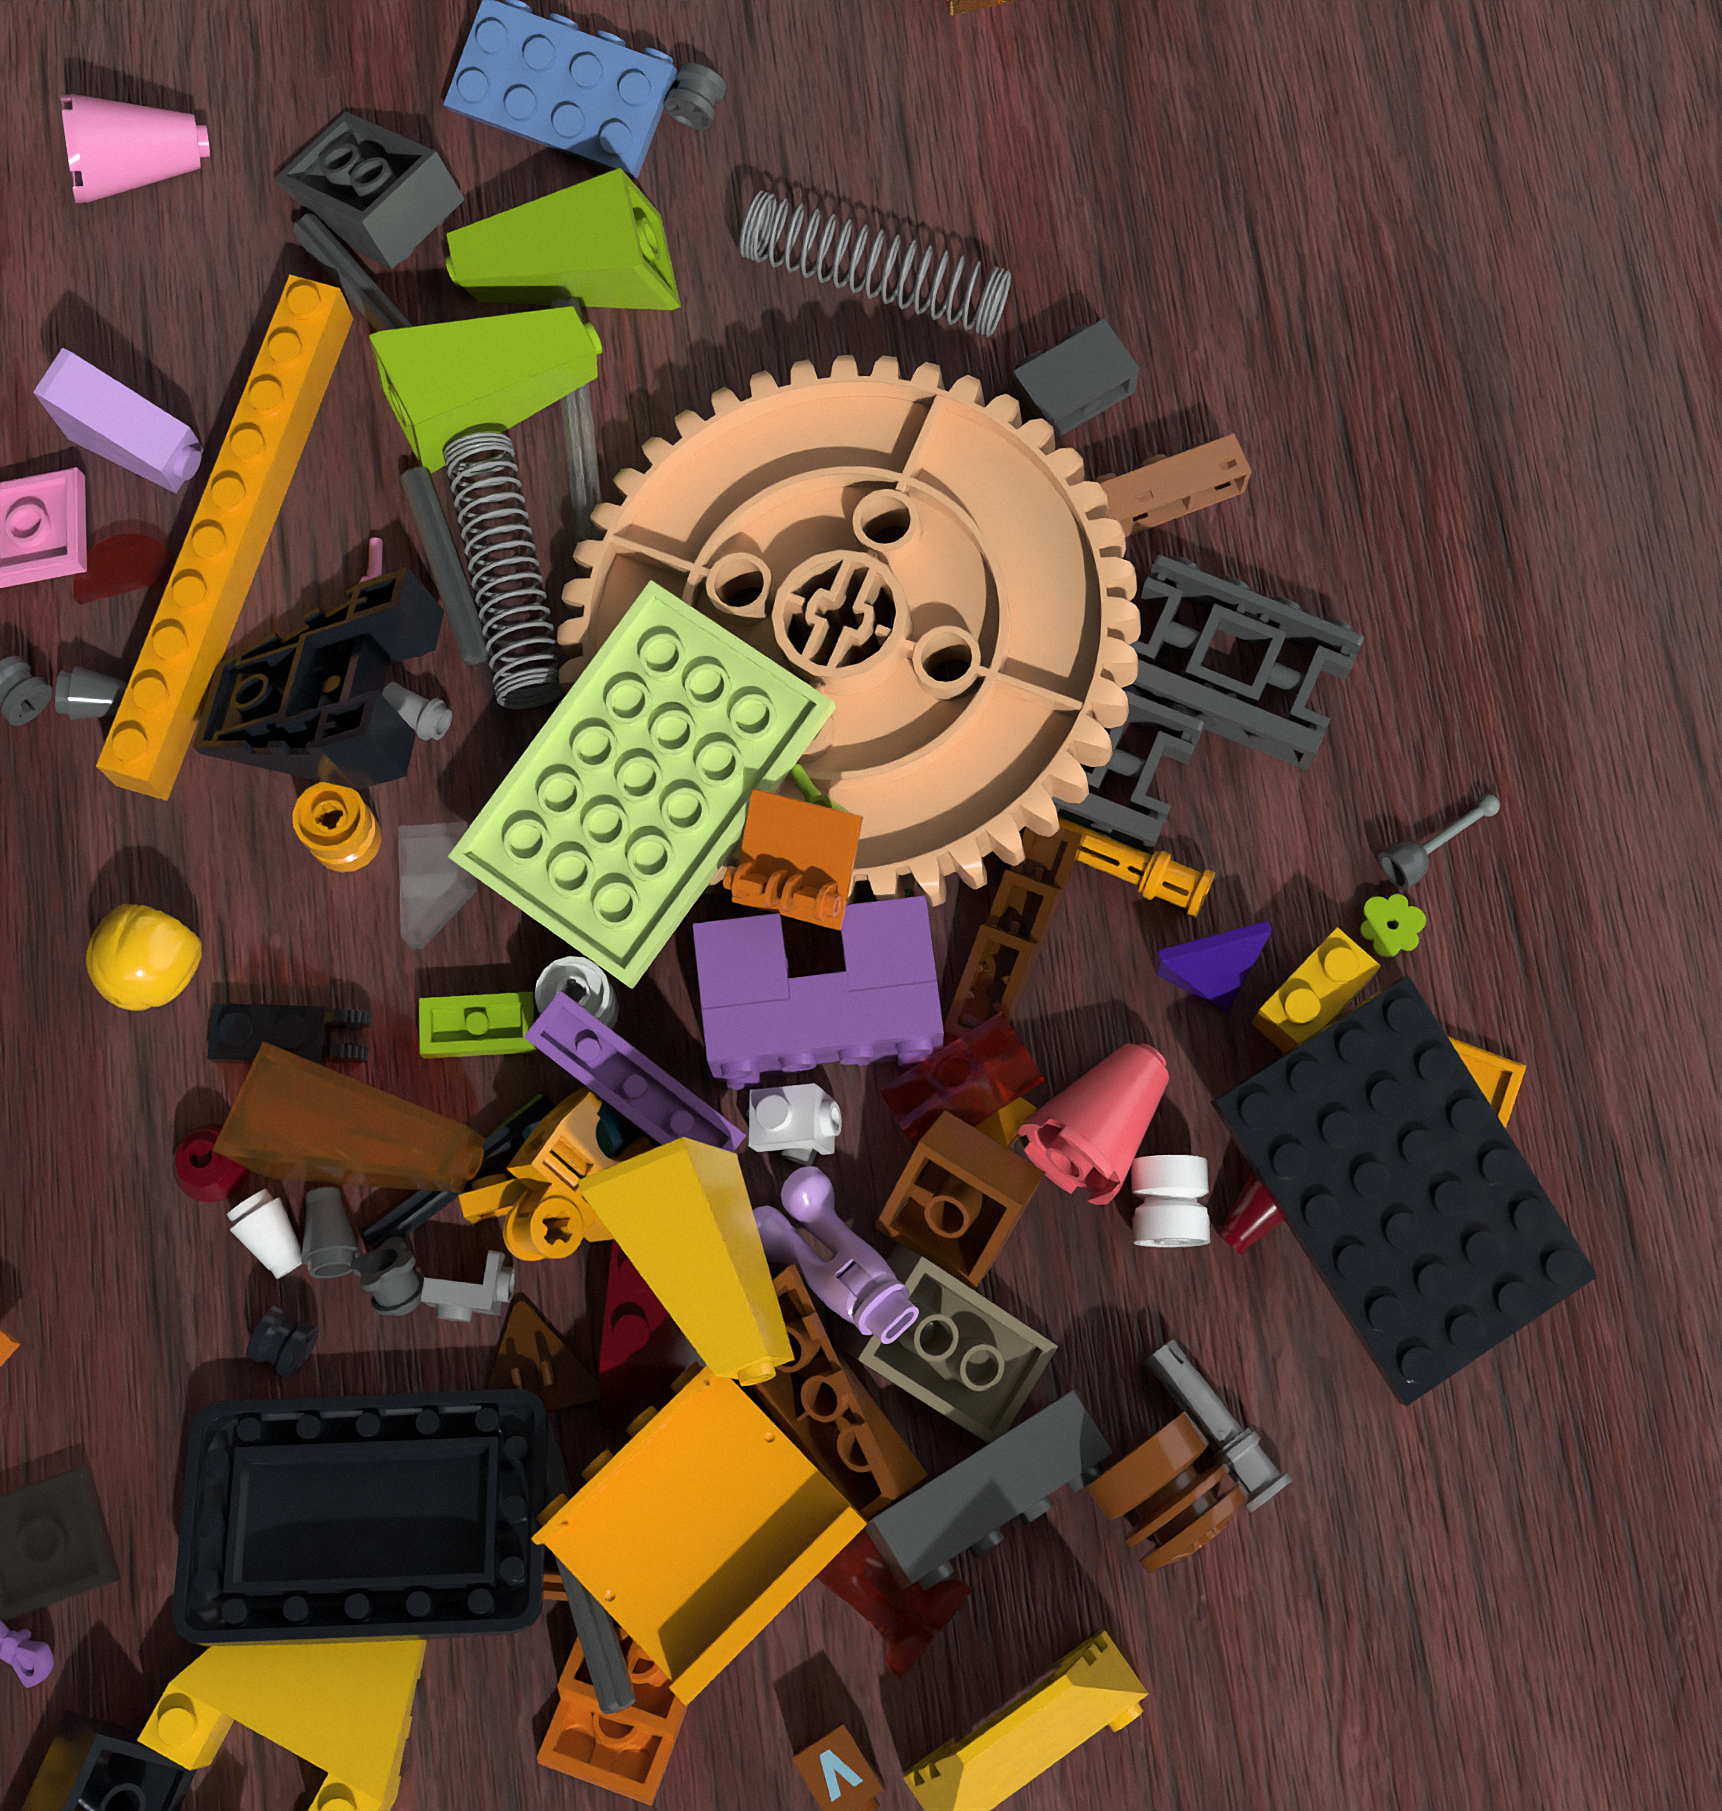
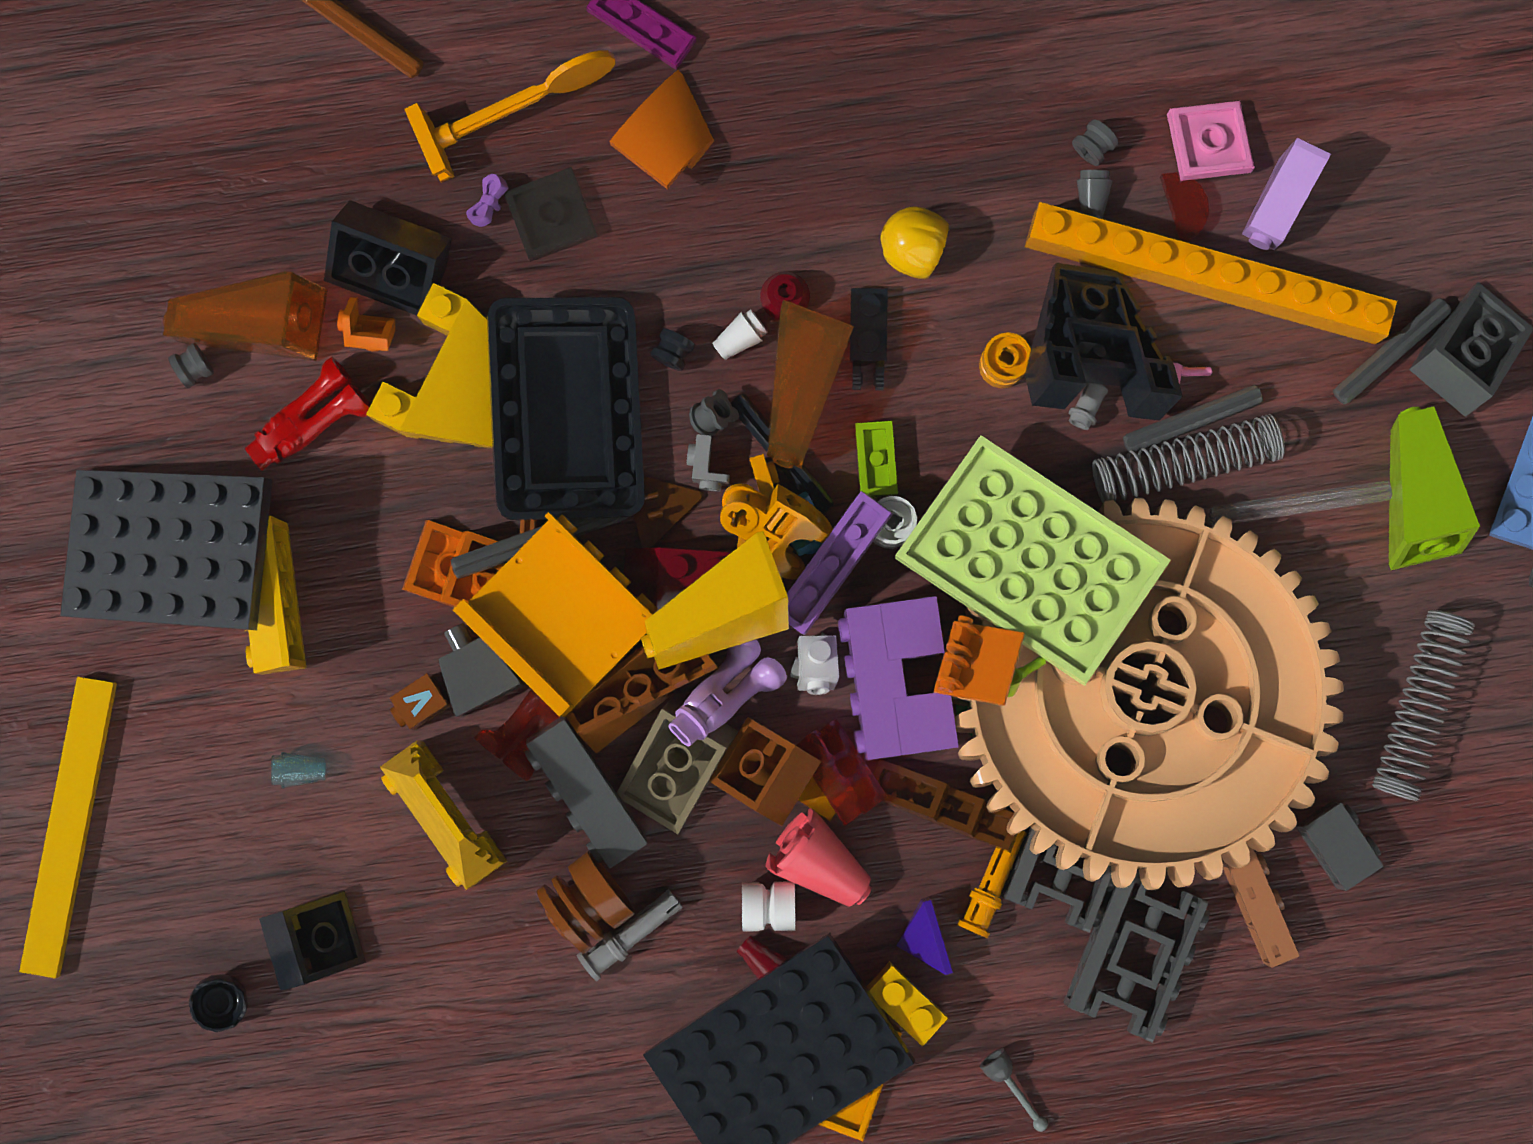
camera: 85 degrees right, 10 degrees up
bright pink cone [60,94,210,203] -> none
dark grey cone [301,1187,360,1278] -> none
lime slope [369,306,602,474] -> none
clear slope [399,822,477,949] -> none
lime plant [1360,894,1426,958] -> none
none -> dark grey torso [438,623,524,717]

